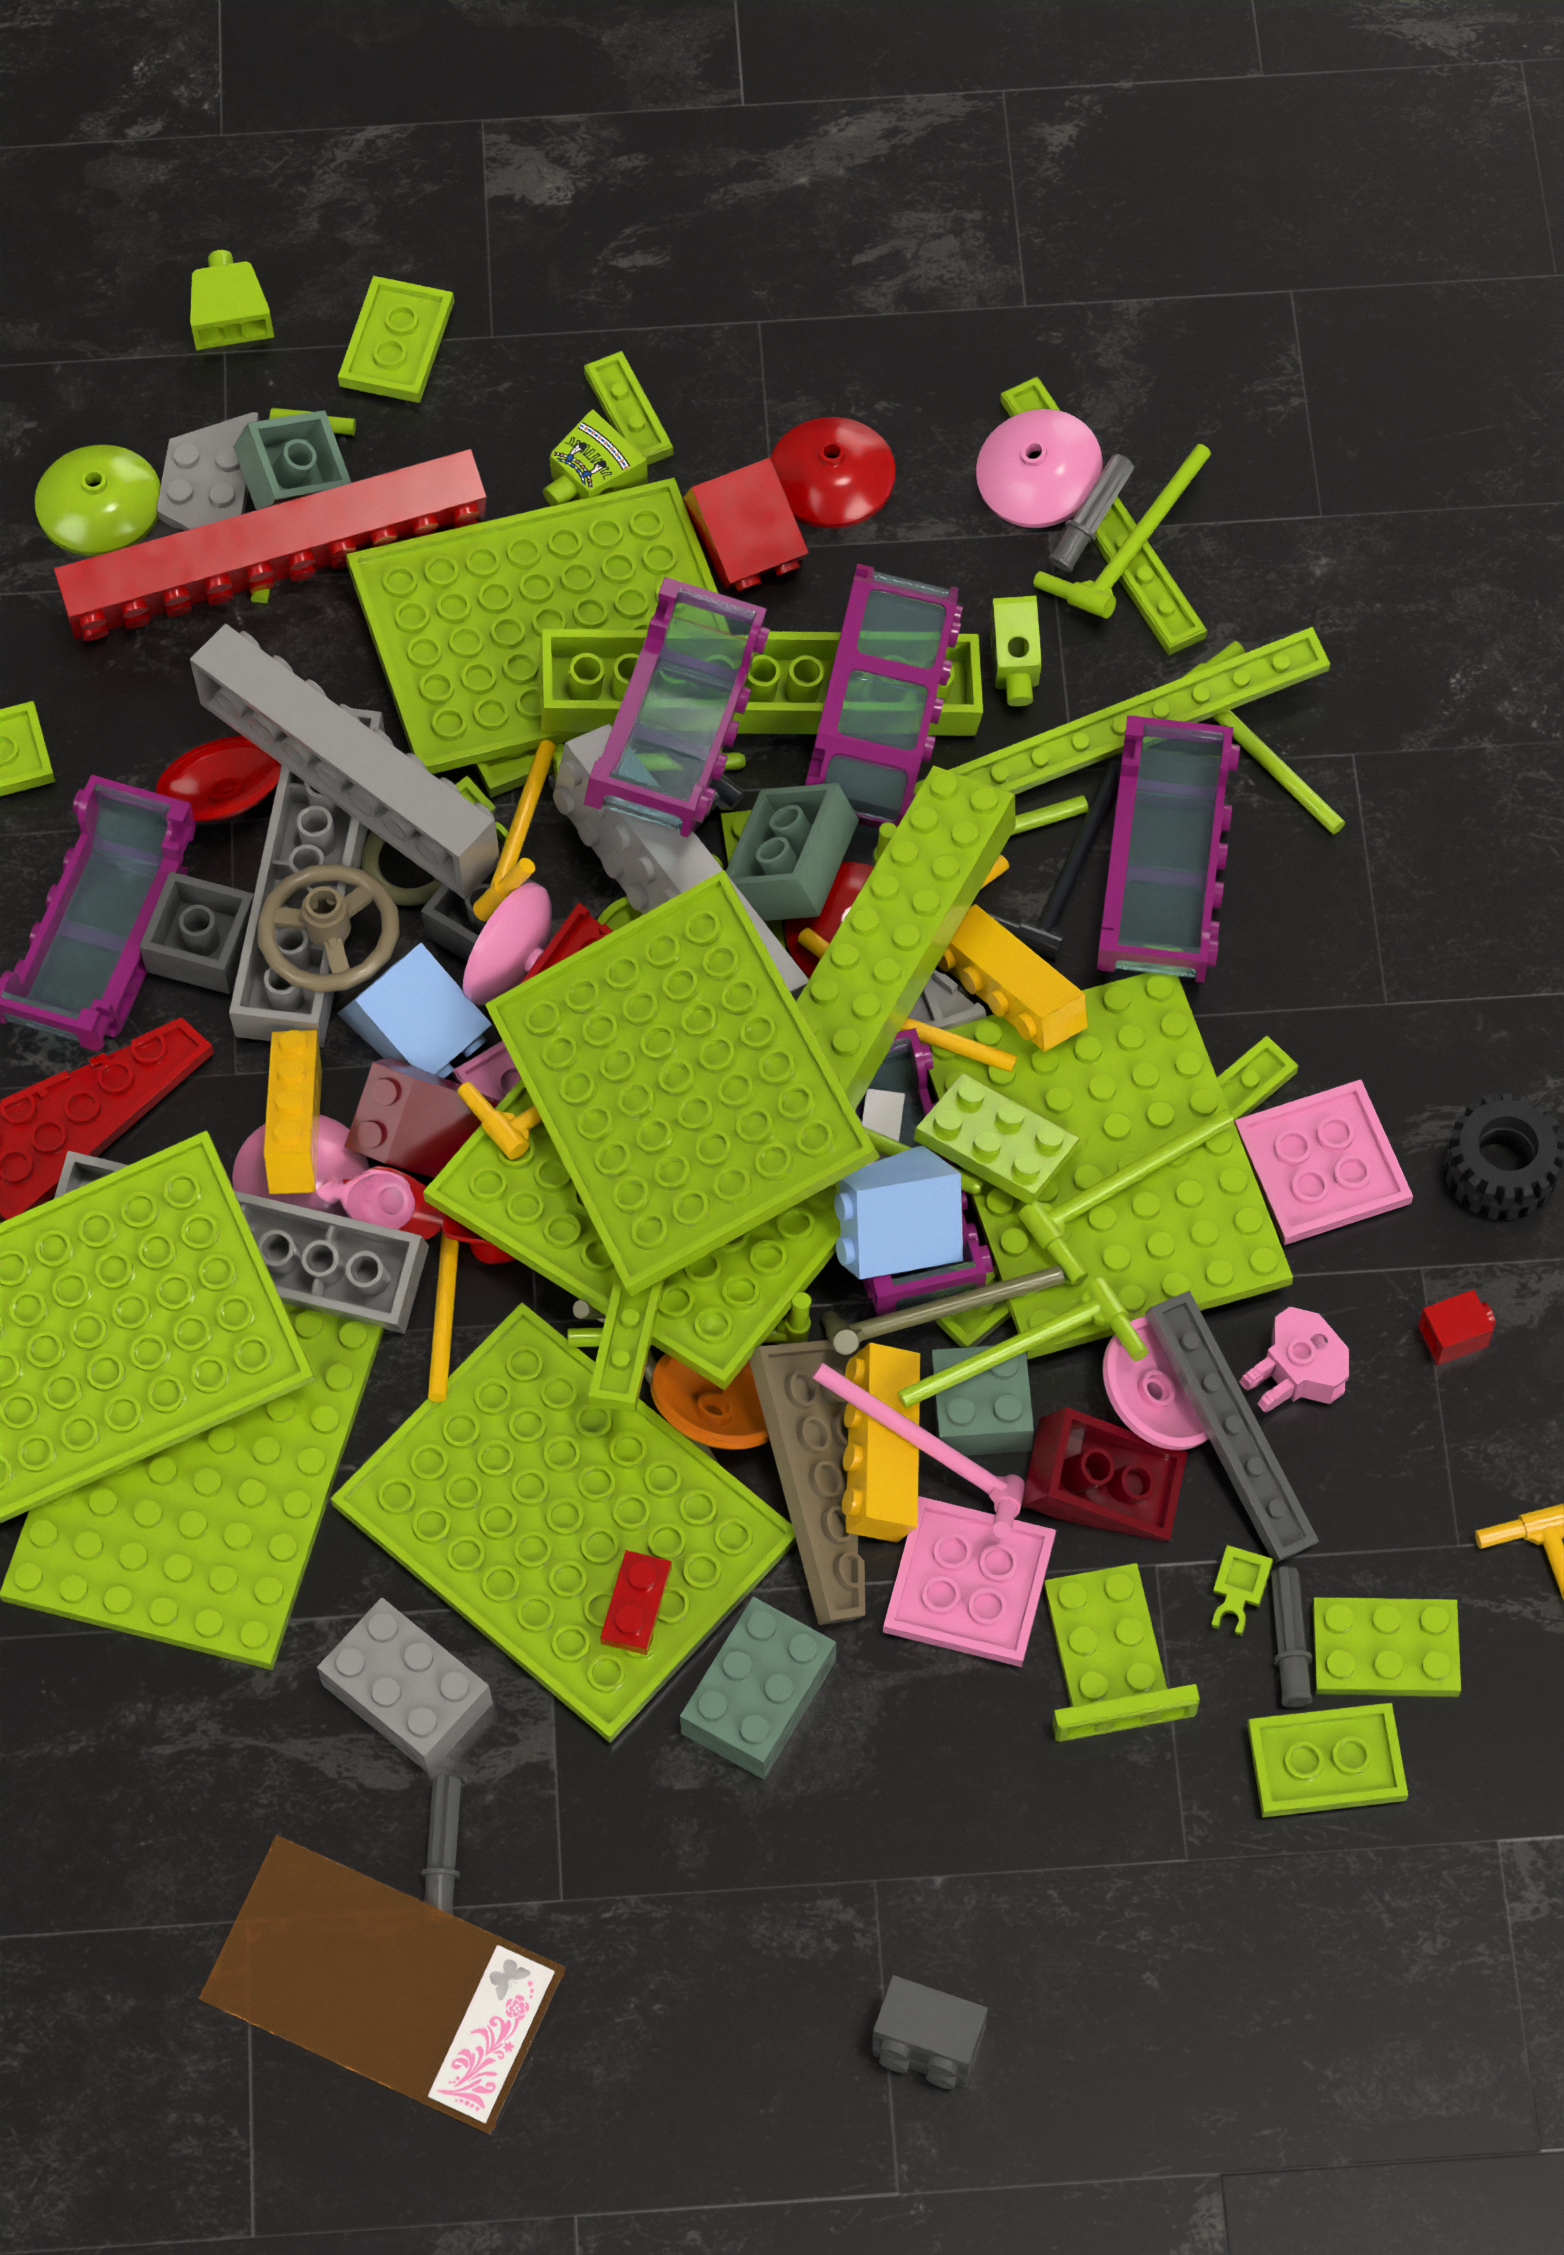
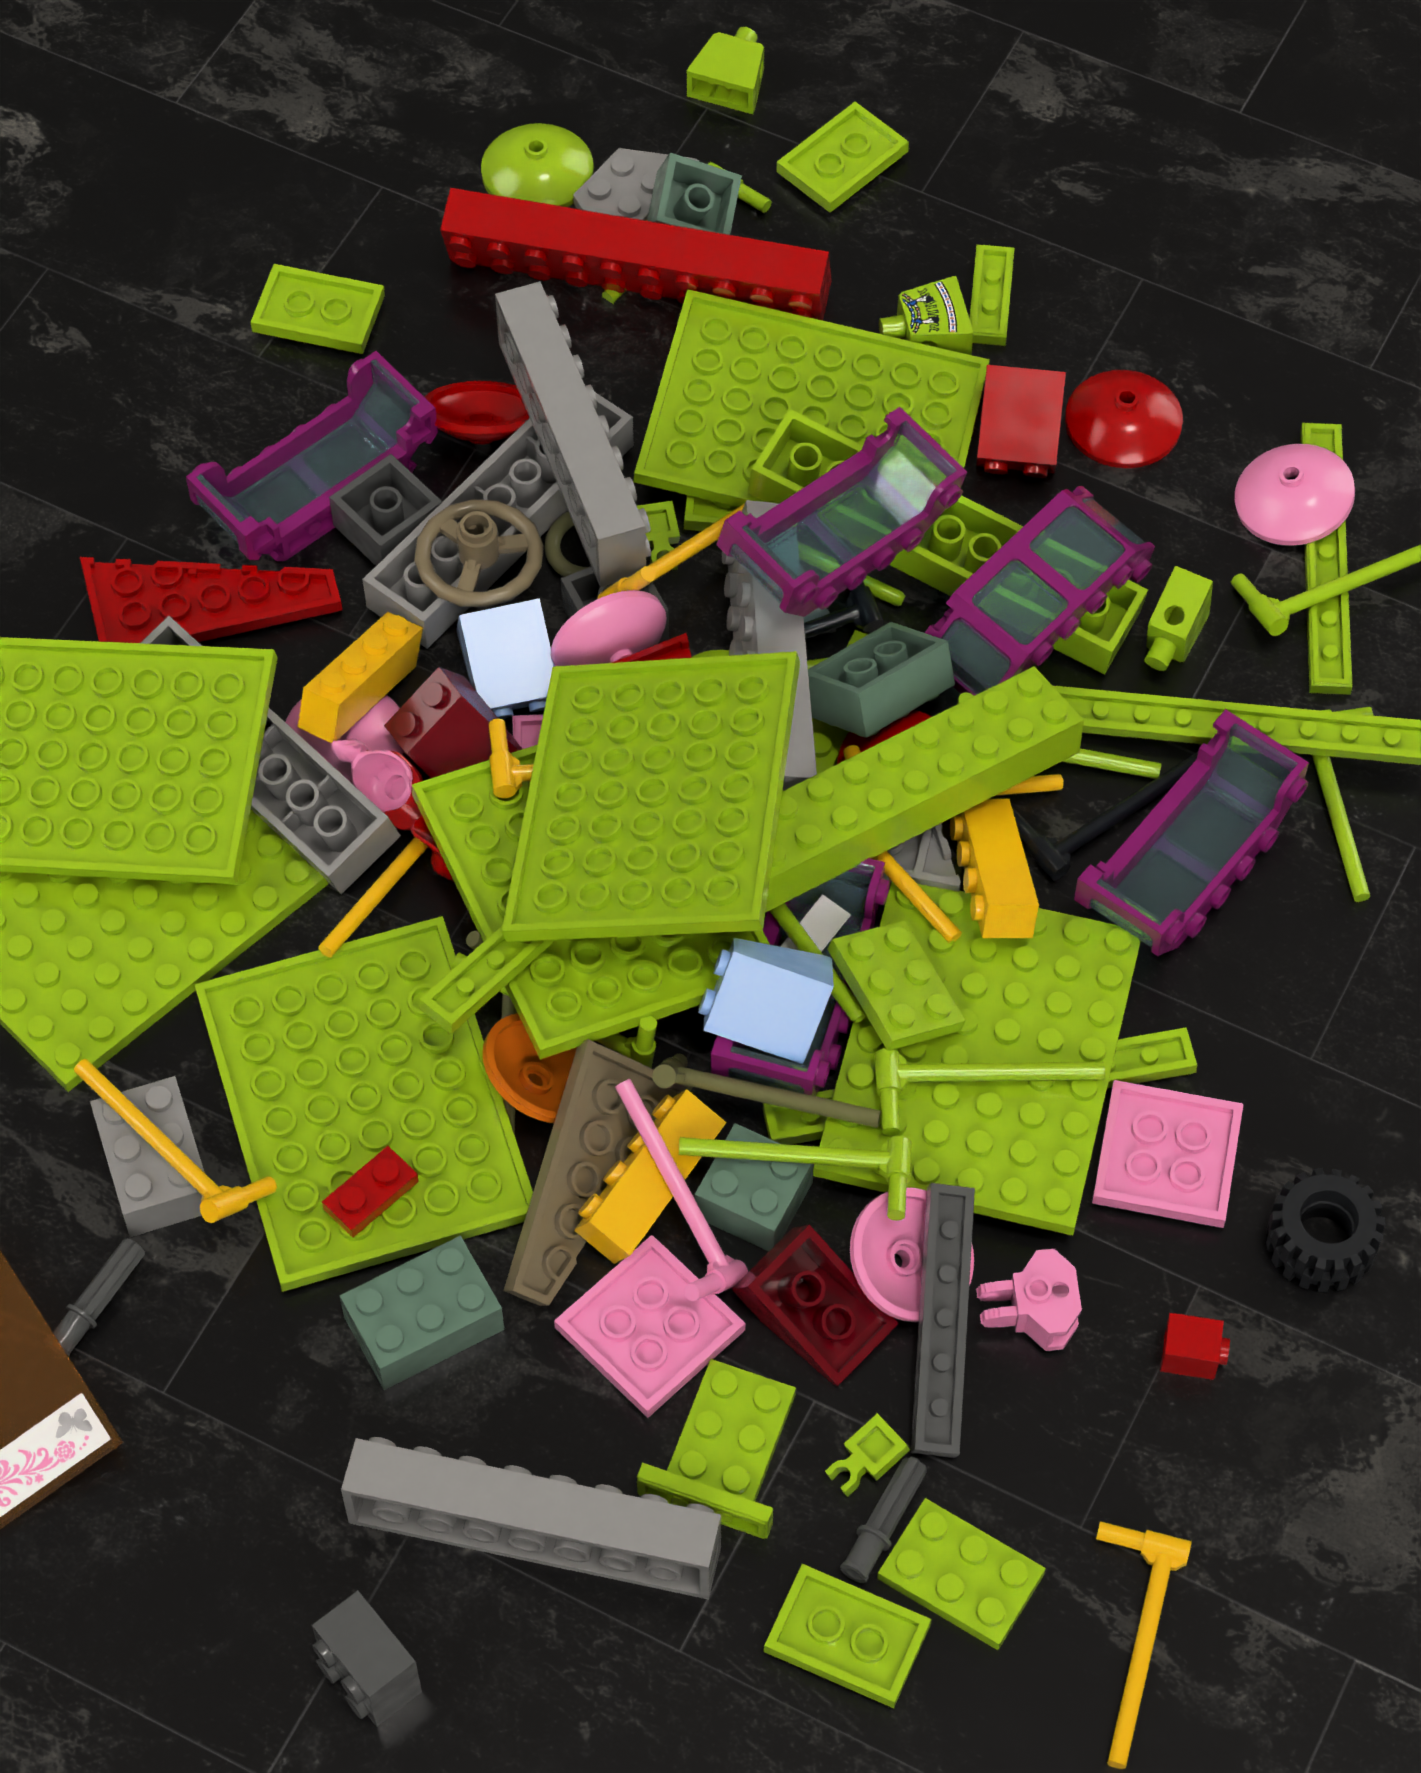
camera: 30 degrees right, 5 degrees down
dark grey axle [1048,454,1134,572] -> none
none -> yellow bar [74,1059,277,1223]
none -> light grey brick [341,1437,721,1600]

